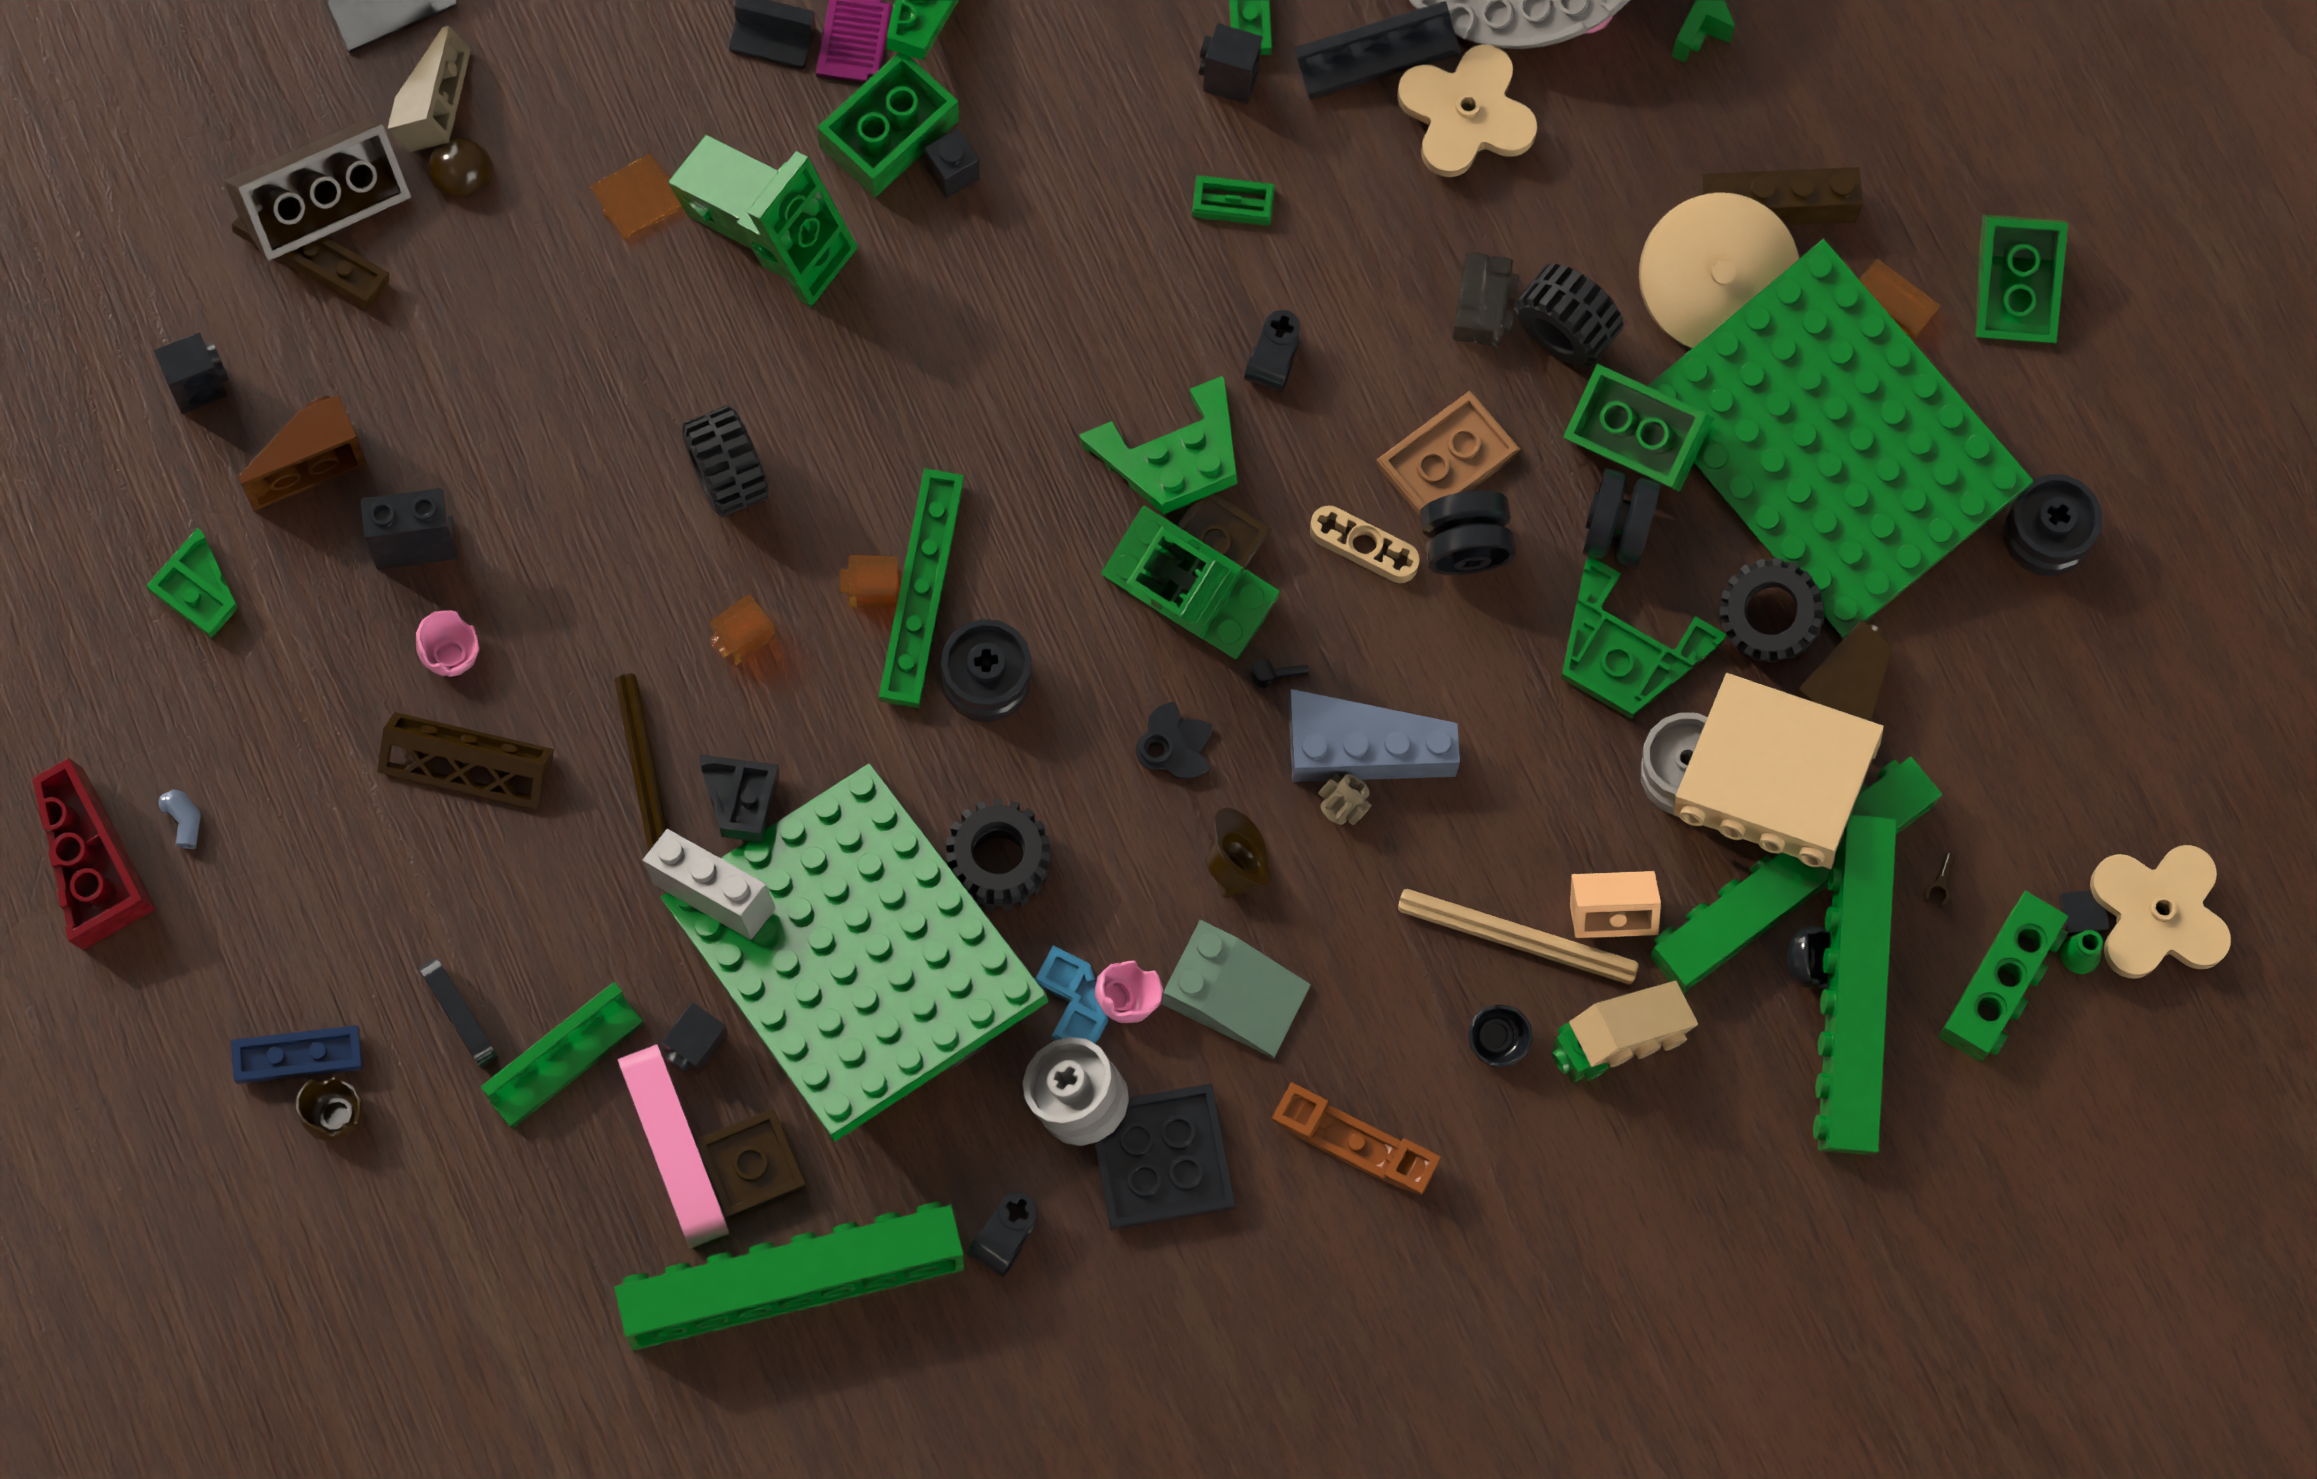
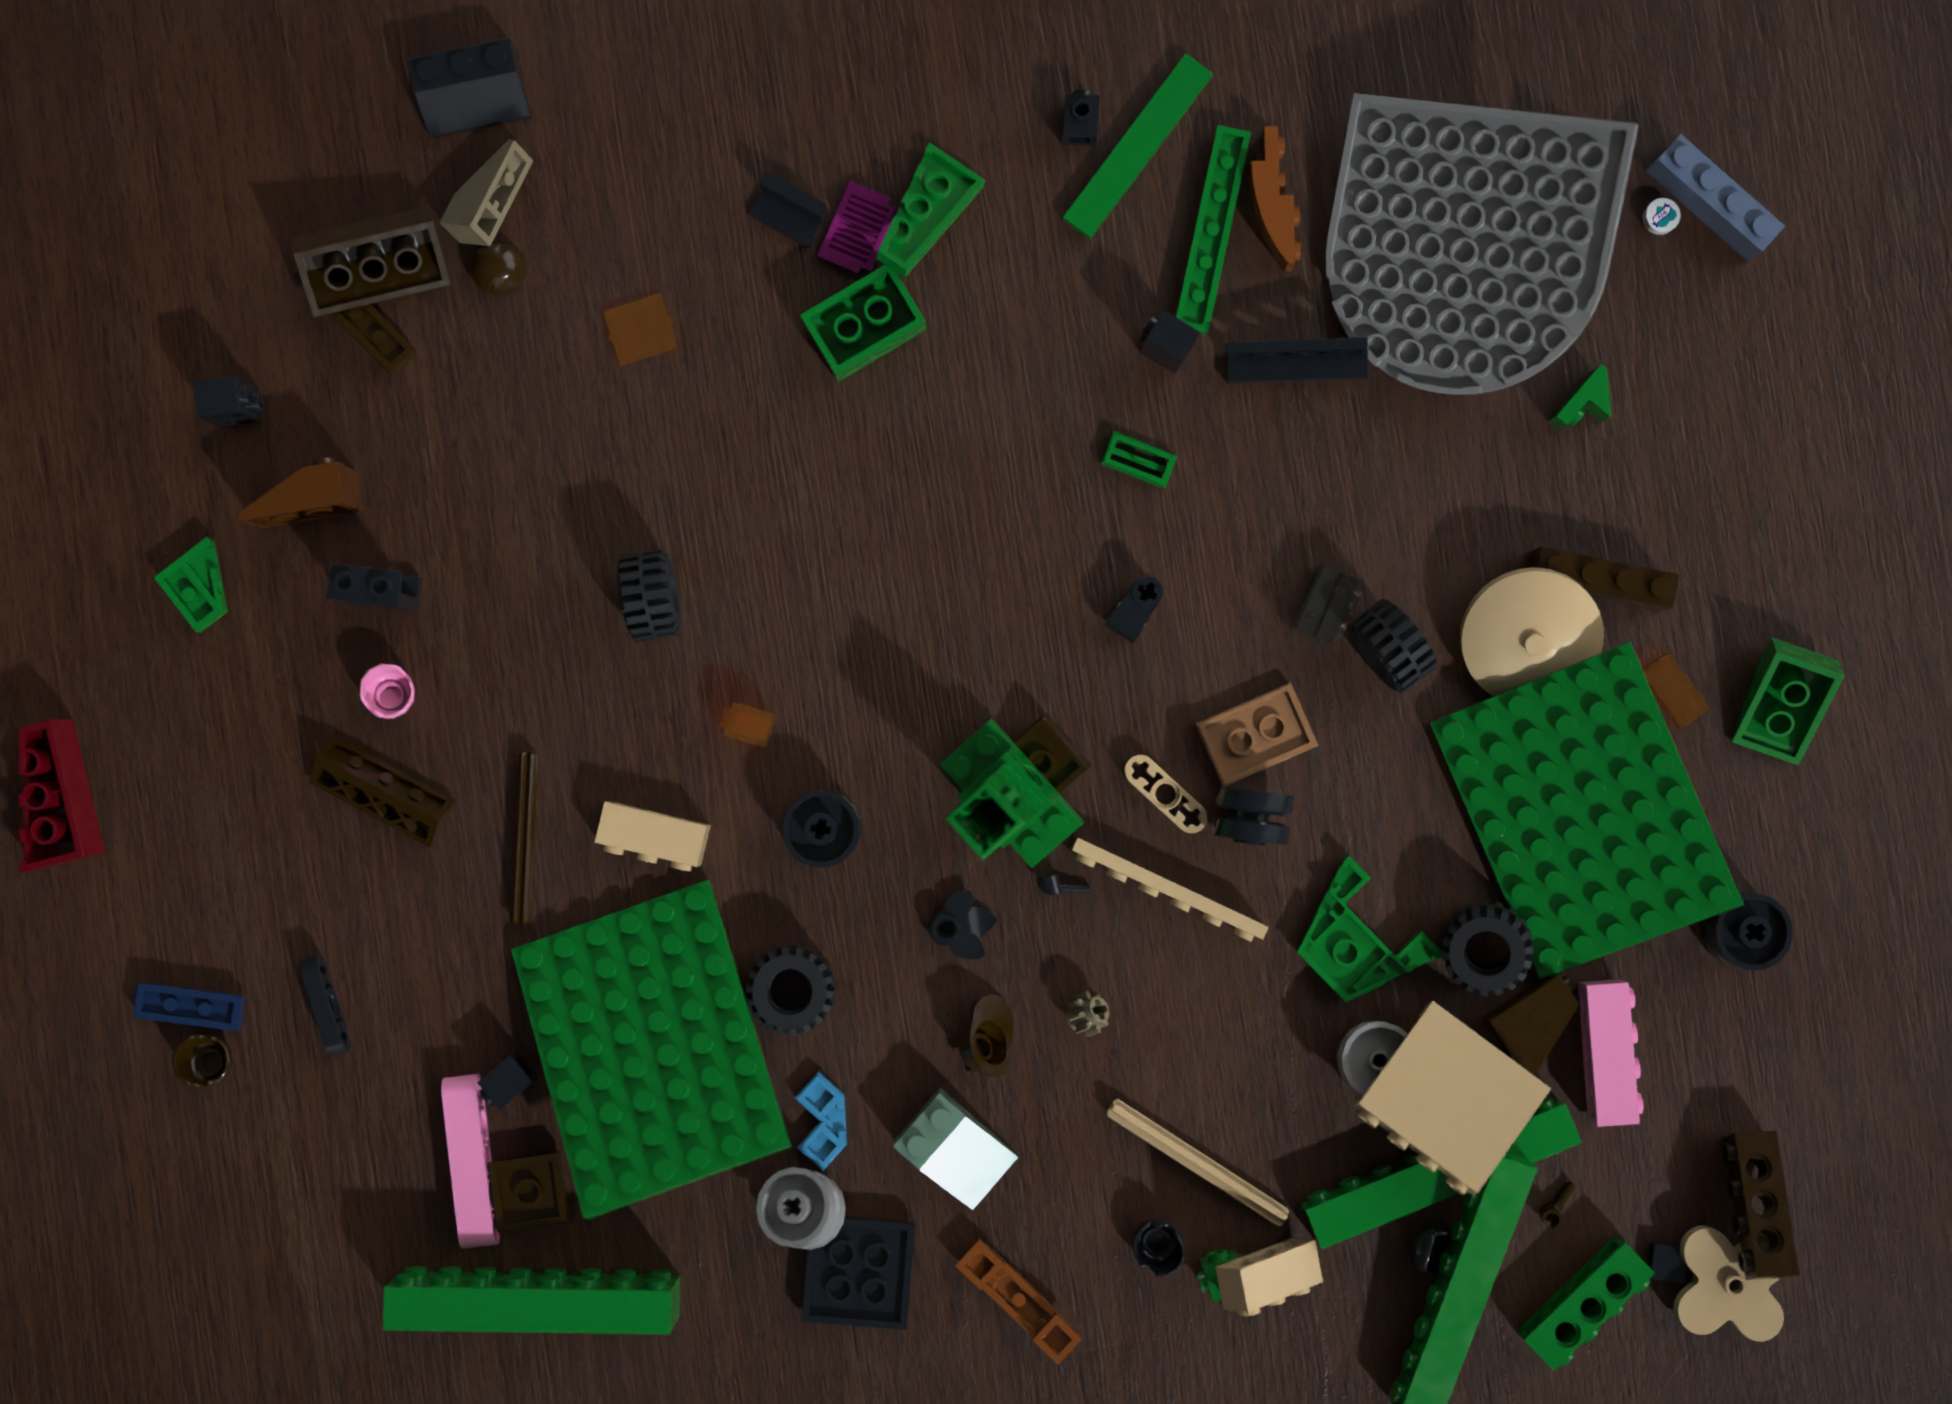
camera: 20 degrees right, 15 degrees up
sand blue arm [159,790,201,849] -> none
green fence [481,982,644,1129] -> none
light grey brick [642,829,776,940] -> none
green brick [668,135,858,307] -> none
black wing [699,755,780,842] -> none
clear orange brick [709,594,776,665] -> none
green plate [879,468,964,708] -> none
black brick [924,129,980,198] -> none
black piece [967,1192,1038,1277] -> none
green wing [1079,376,1238,515] -> none
bright pink hair [1095,961,1164,1023] -> none
sand blue wedge [1288,689,1460,782] -> none
tan plant [1398,45,1537,177] -> none
green brick [1563,364,1714,492] -> none
light nougat brick [1570,871,1661,938] -> none
black wheel [1582,468,1661,569] -> none
green cone [2060,930,2103,974] -> none
none -> tan brick [594,801,711,872]
none -> tan plate [1071,837,1269,942]
none -> bright pink brick [1577,979,1643,1127]
none -> dark brown brick [1721,1131,1800,1280]

